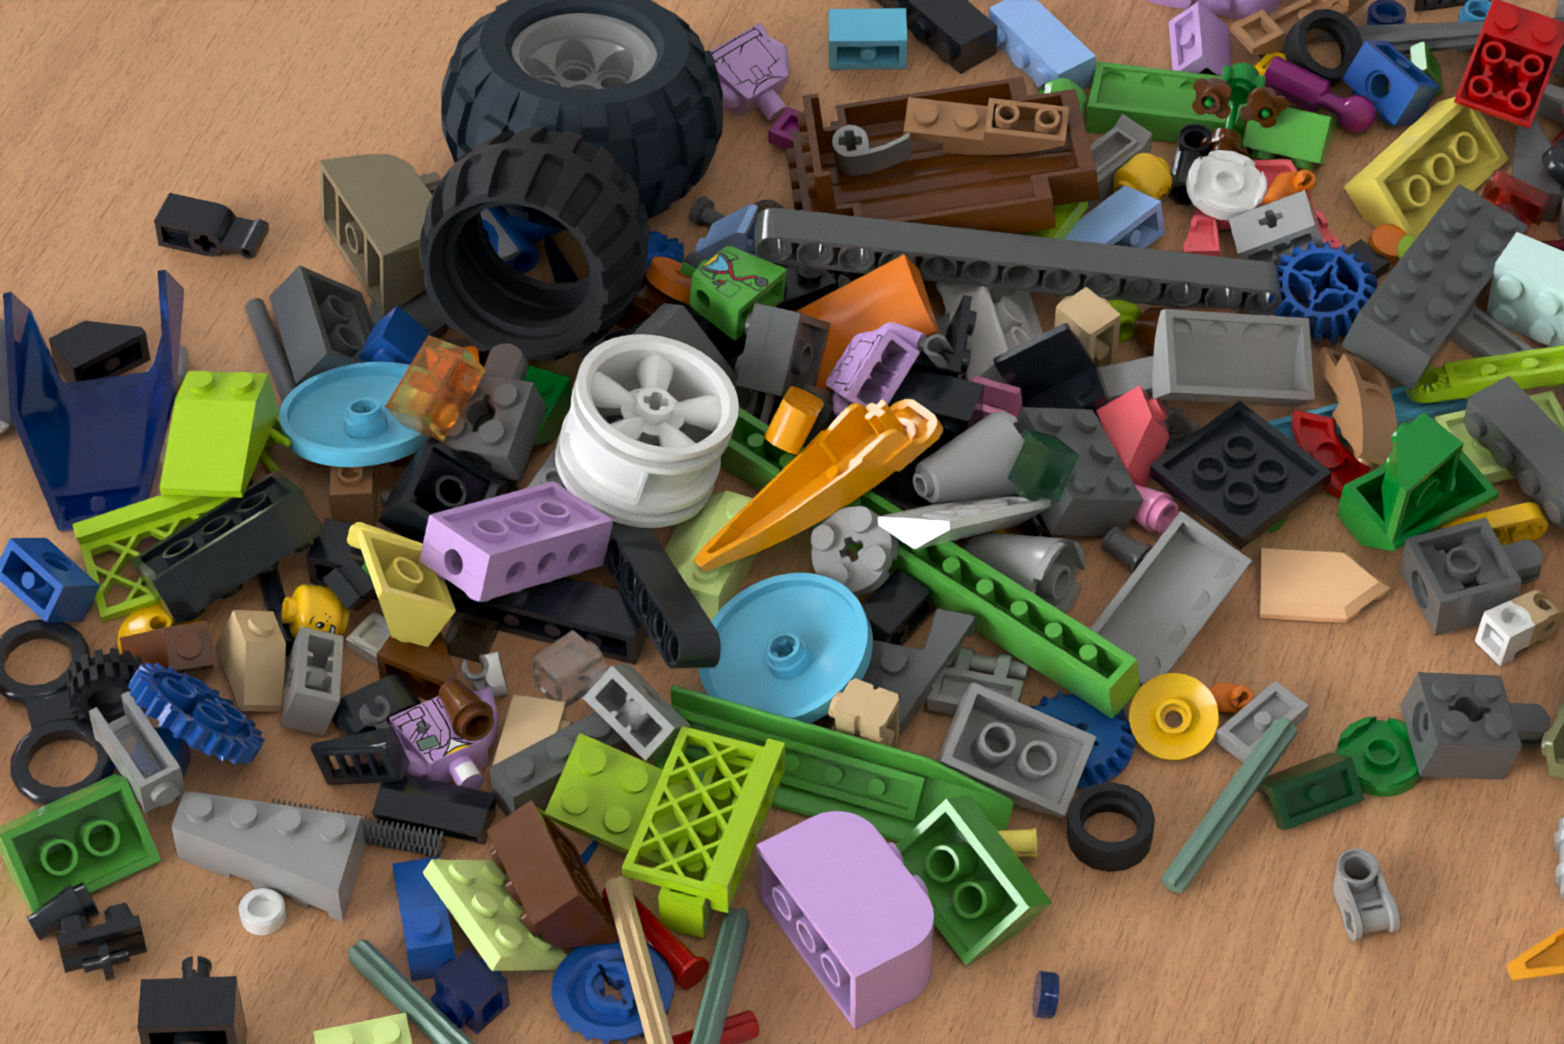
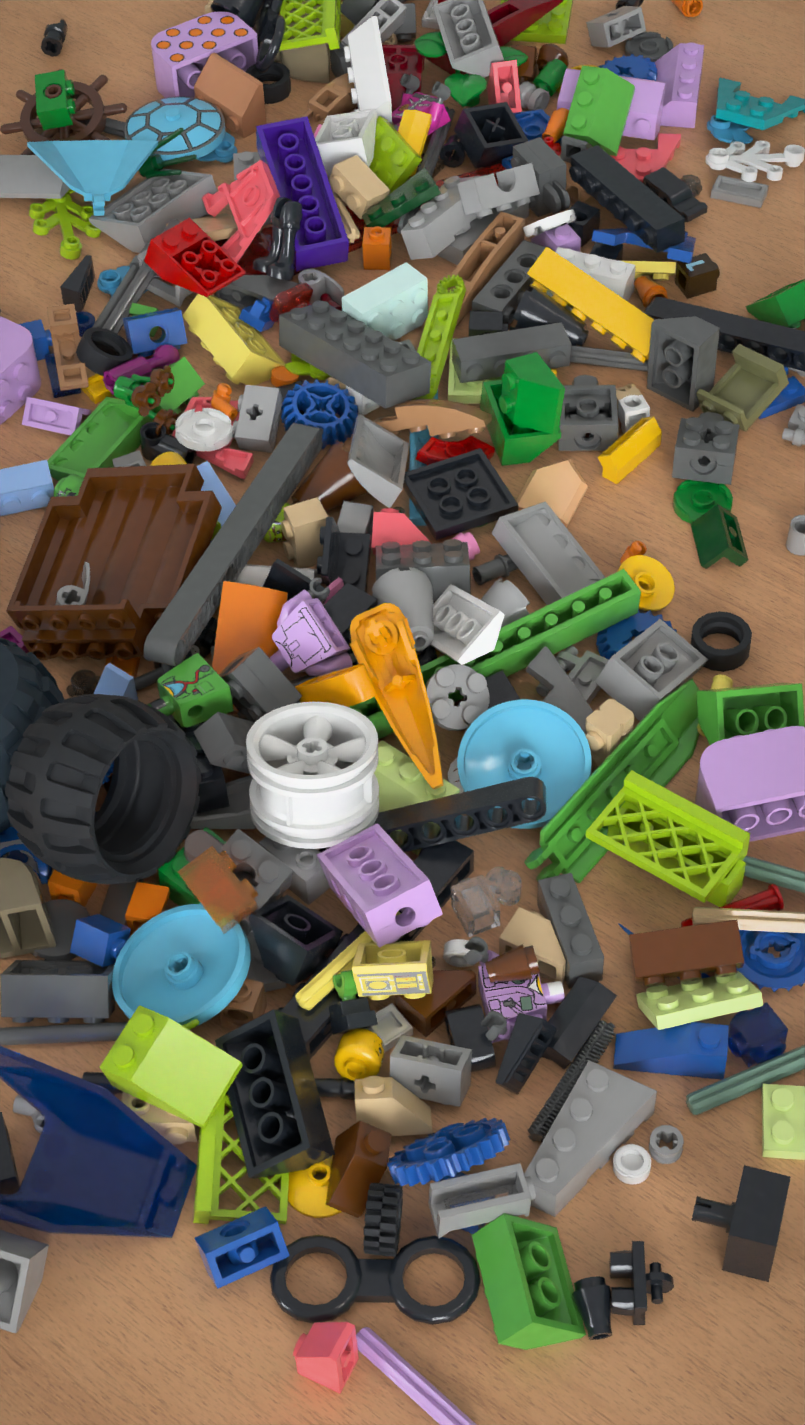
camera: 70 degrees left, 0 degrees up
lime plate [545,733,695,867] -> none
light grey brick [583,664,691,761] -> none
medium nougat slope [903,97,1069,155] -> none
clear green brick [1007,429,1080,502] -> none
sand green axle [1161,717,1298,894] -> none
light grey plate [1215,681,1309,763] -> none
none -> blue tile [239,297,276,332]
none -> yellow piece [597,416,662,484]
none -> light grey bush [649,1125,684,1164]

